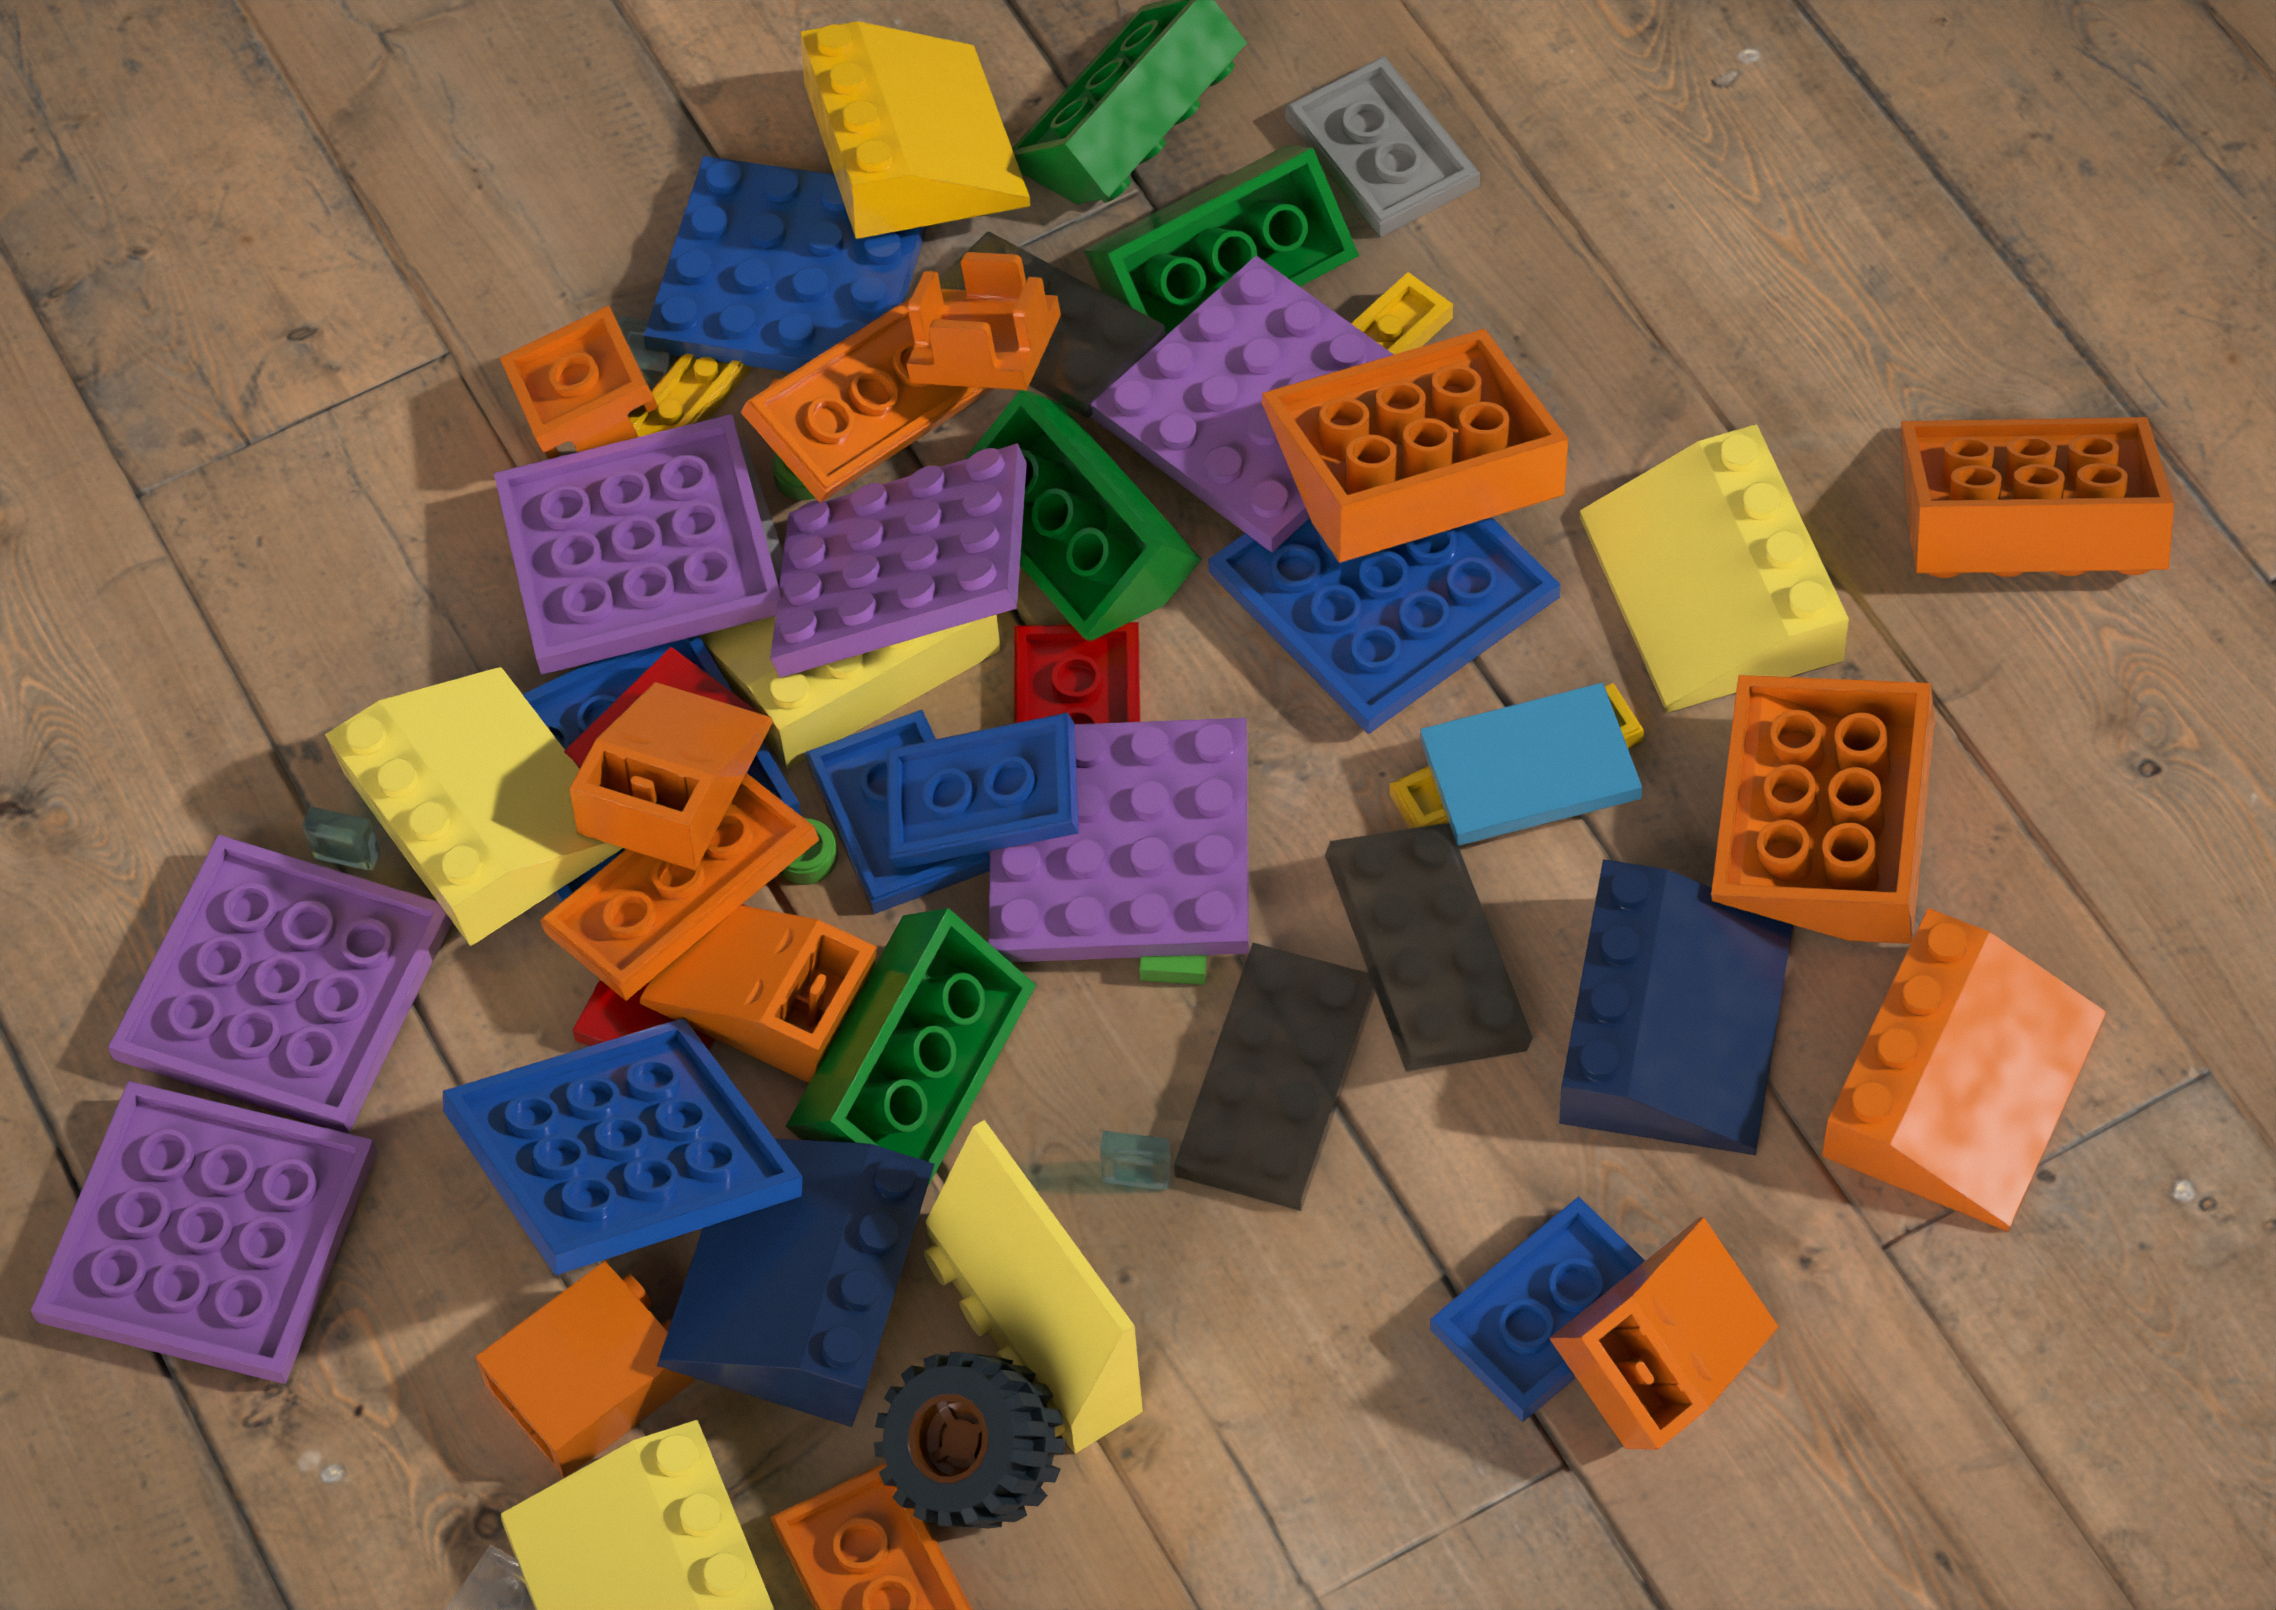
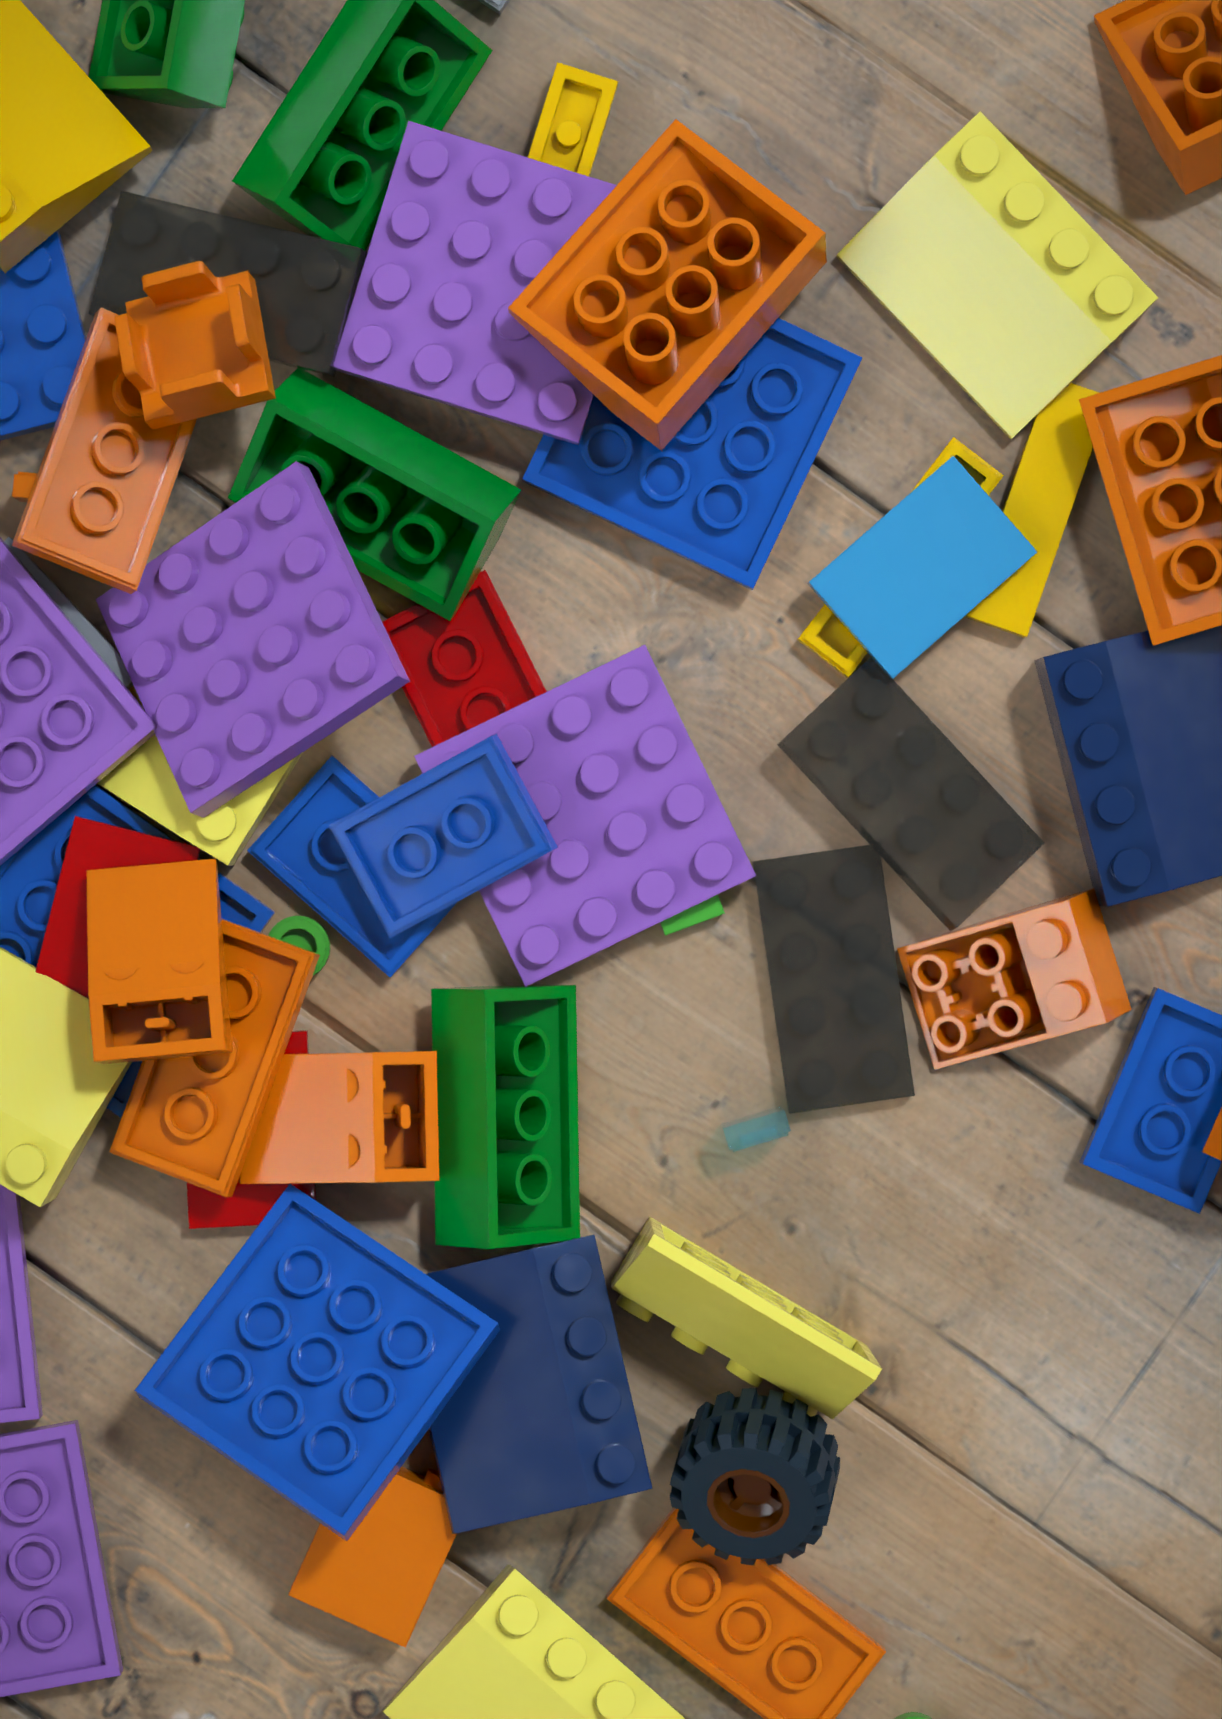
camera: 30 degrees left, 30 degrees up
none -> orange slope [897,888,1132,1070]
none -> yellow tile [965,383,1099,638]

